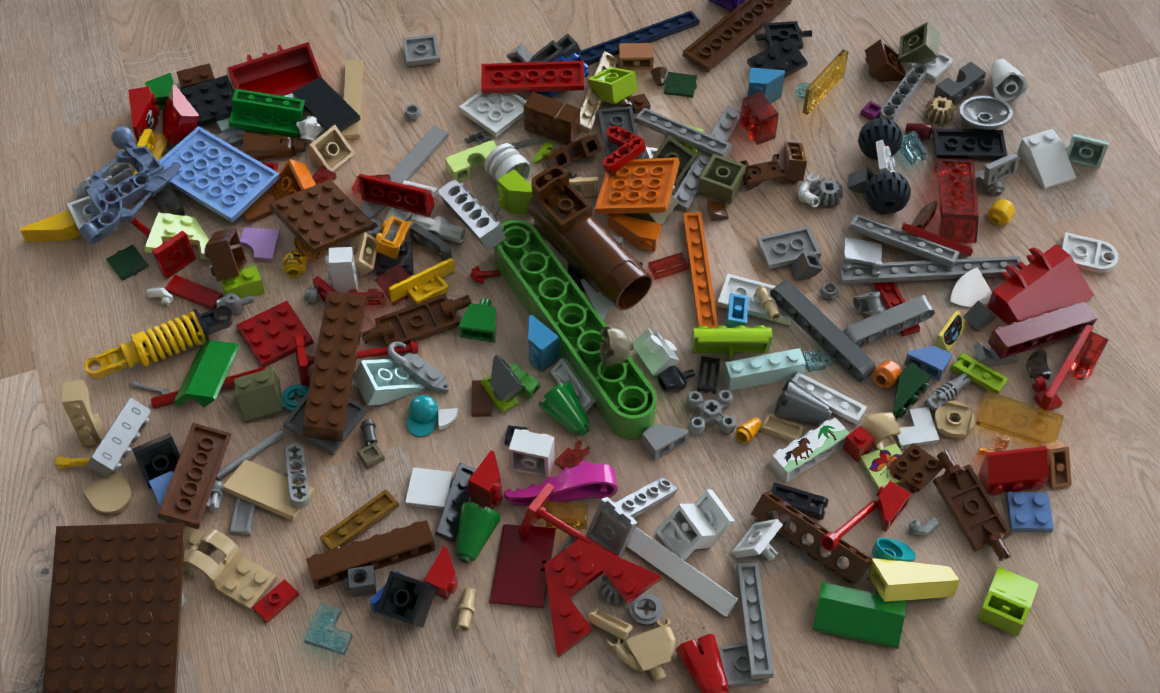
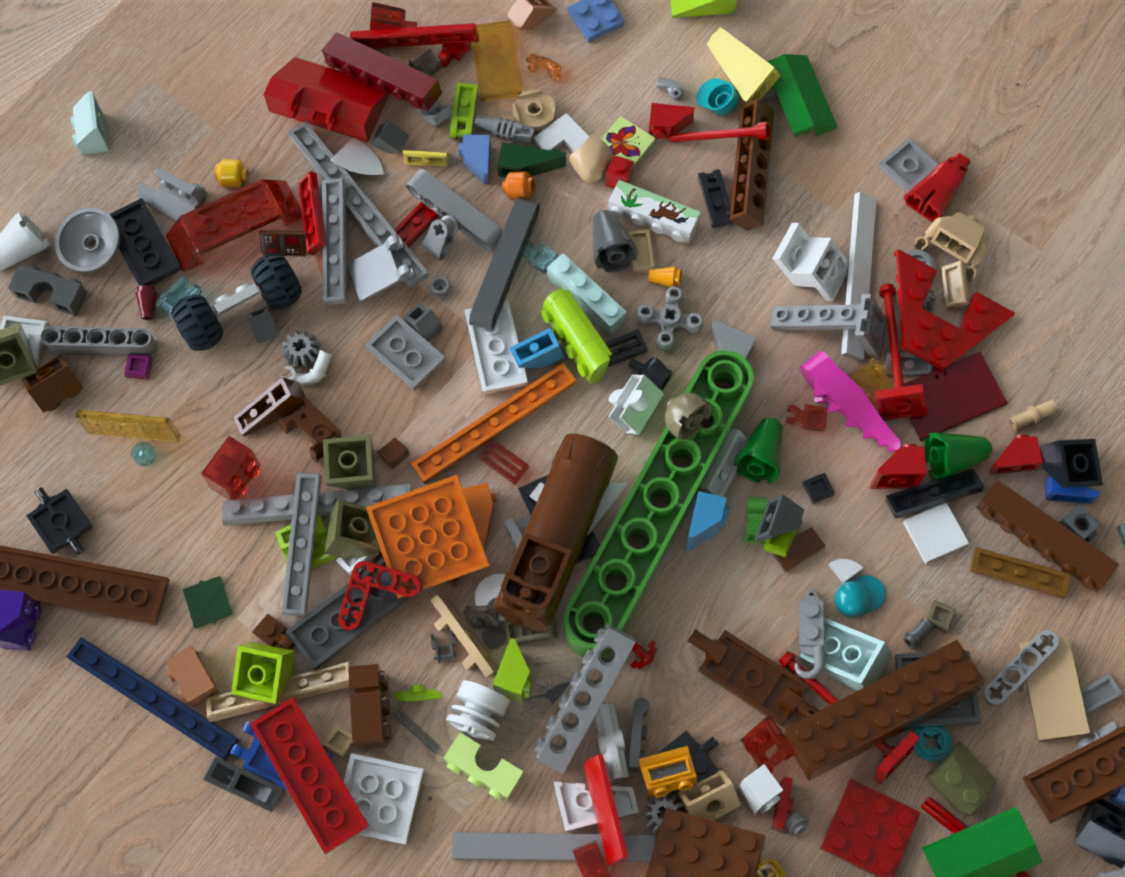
camera: 120 degrees left, 15 degrees up
light grey bar [217,429,285,480] -> none
clear red piece [375,264,410,306] -> none
yellow bracket [389,258,455,304] -> none
green torso [459,298,497,343] -> none
dark grey piece [464,130,491,147] -> none
light grey slope [506,44,533,63] -> none
white brick [509,429,555,478] -> none
reddish brown arch [543,134,602,168] -> none
reddish brown rock [651,67,667,86] -> none
white tile [732,519,783,561] -> none
light grey plate [737,563,774,679] -> none
dark azure slope [746,68,785,108] -> none
black plate [747,38,808,78] -> none
tan pin [755,286,781,321] -> none
white plate [792,372,867,425] -> none
reddish brown hinge [888,443,944,493] -> none
tan gear [925,96,955,125] -> none
reddish brown plate [933,450,1012,562] -> none
red slope [978,446,1048,495] -> none
white slope [1017,129,1076,190] -> none
white tile [1062,232,1118,273] -> none

